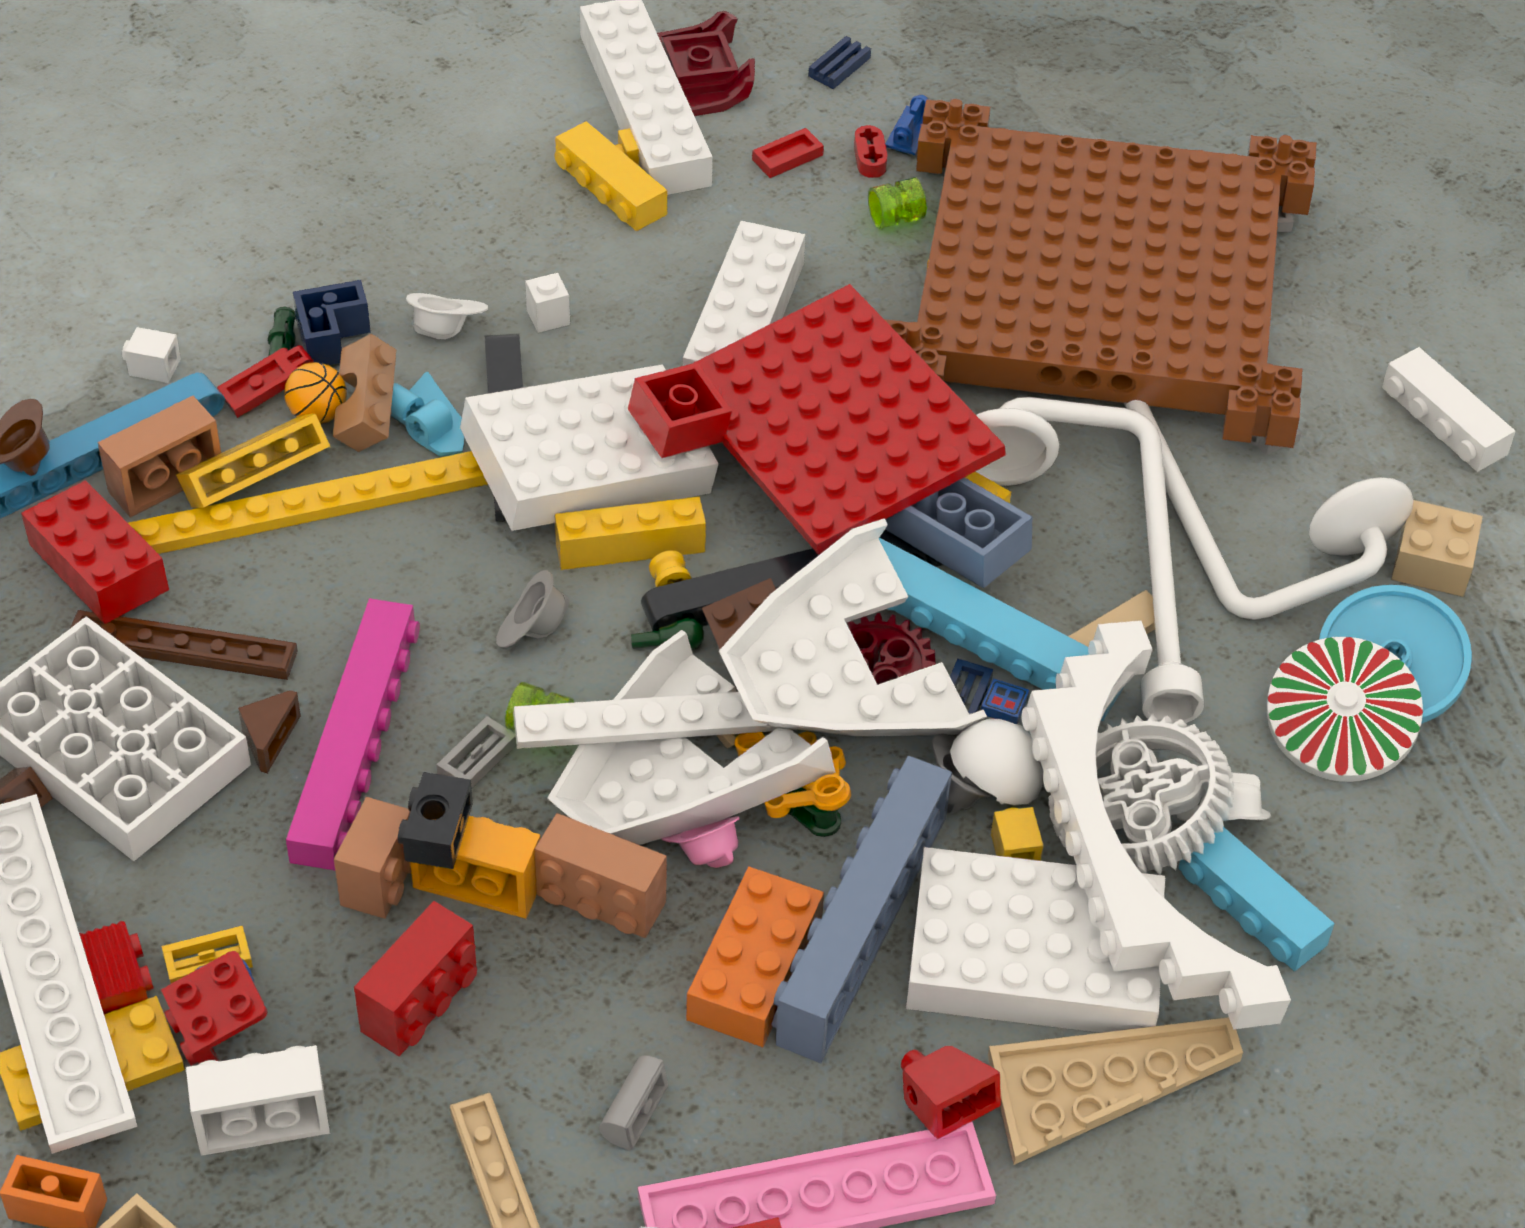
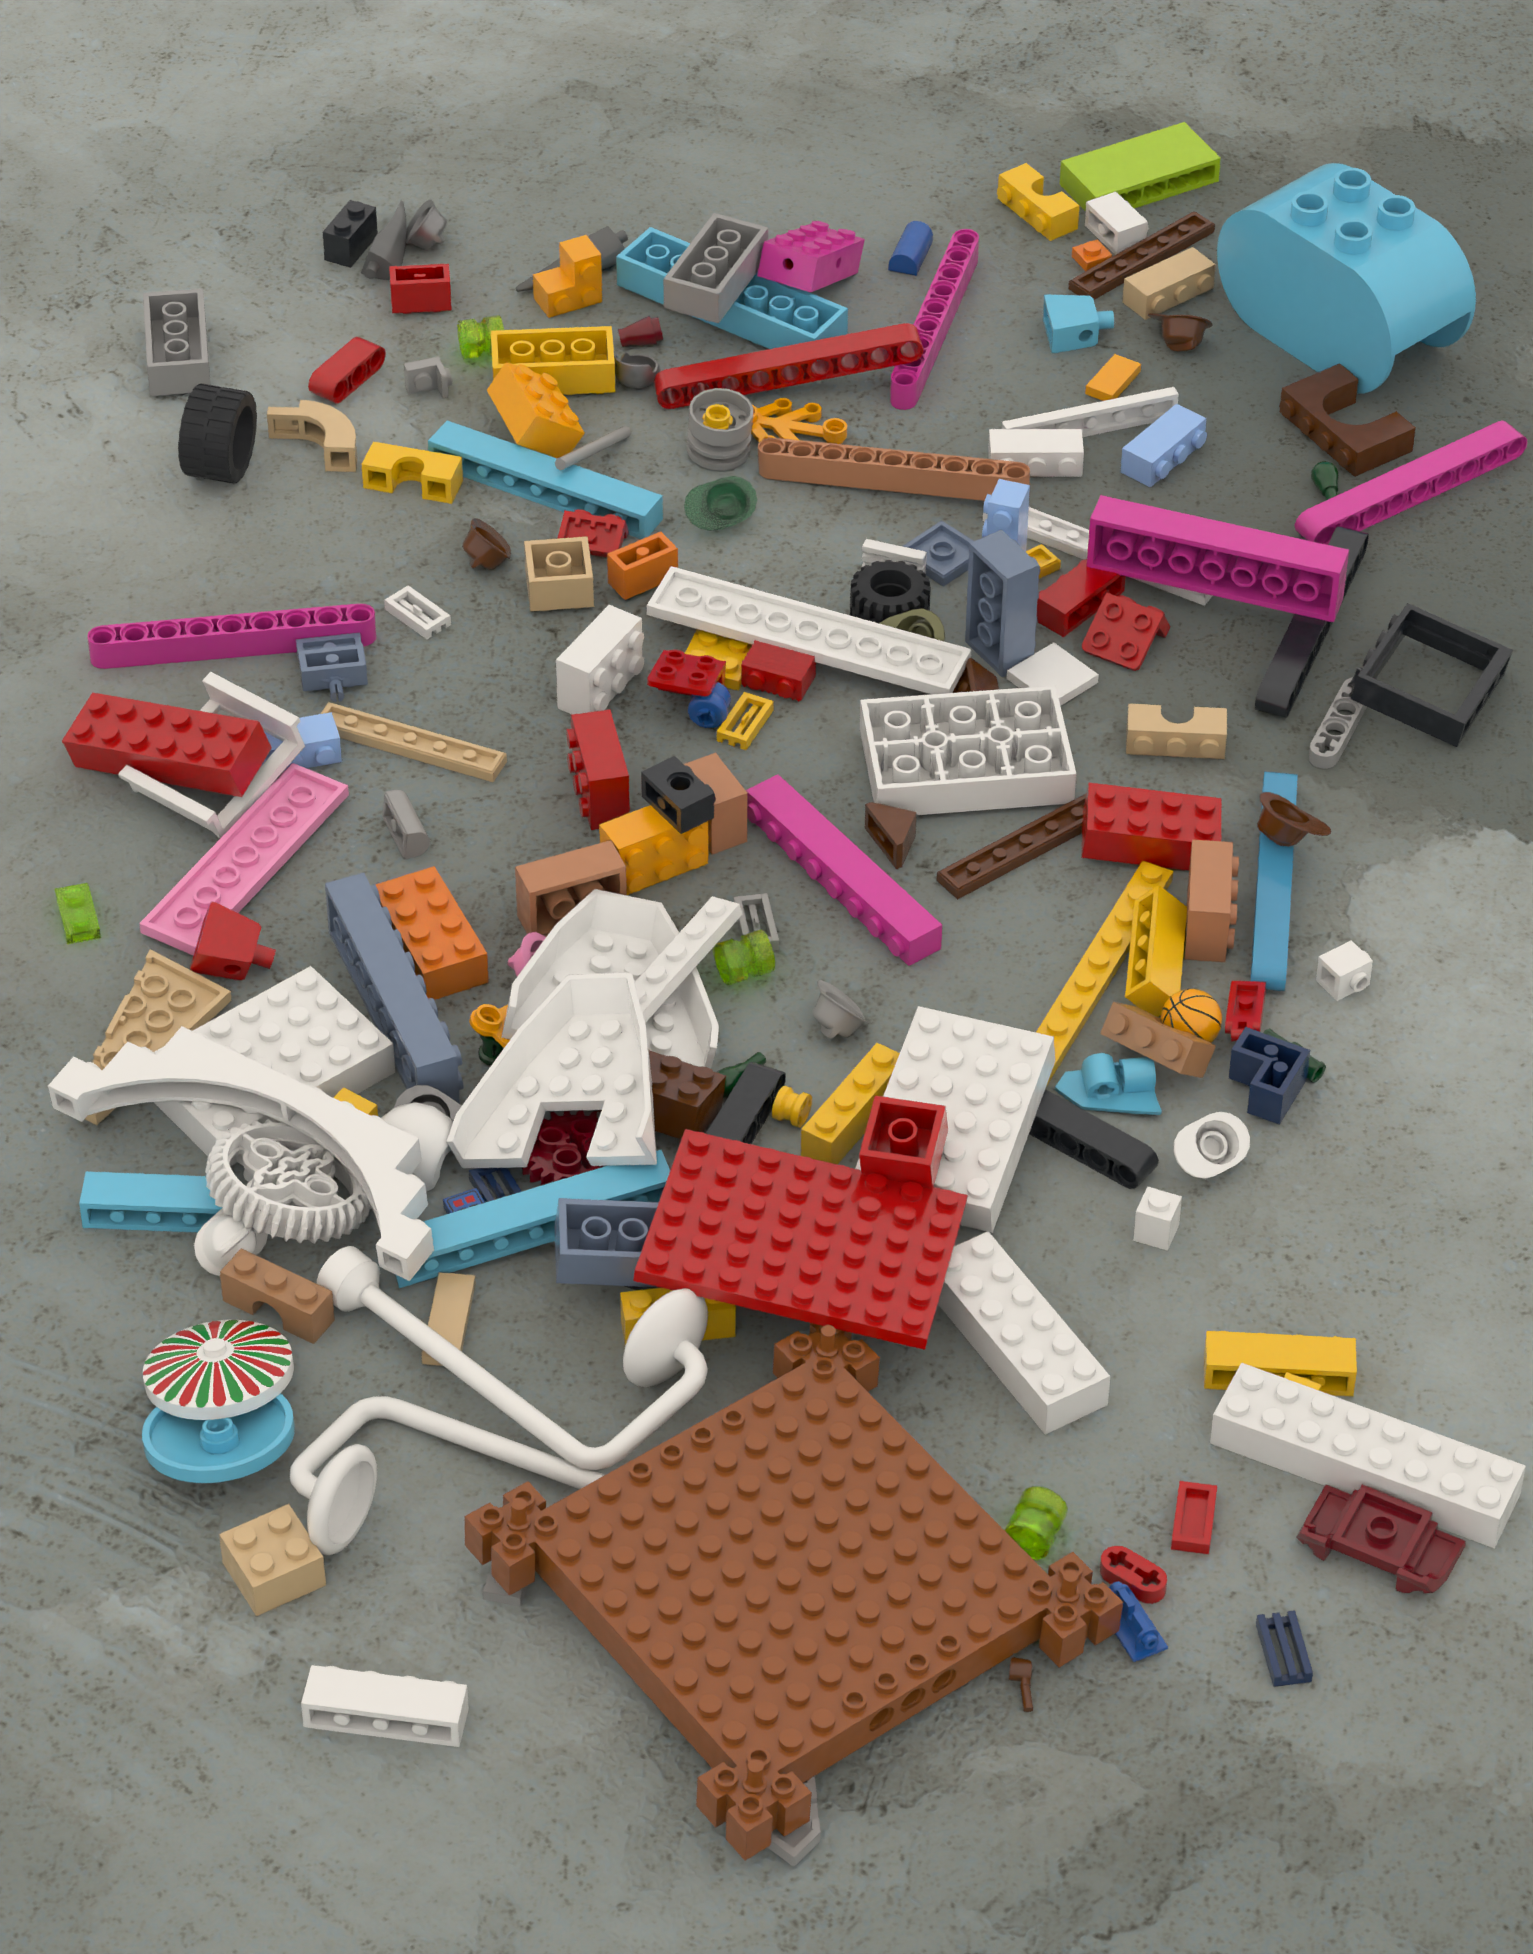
camera: 135 degrees right, 5 degrees down
none -> medium nougat arch [220,1248,335,1344]

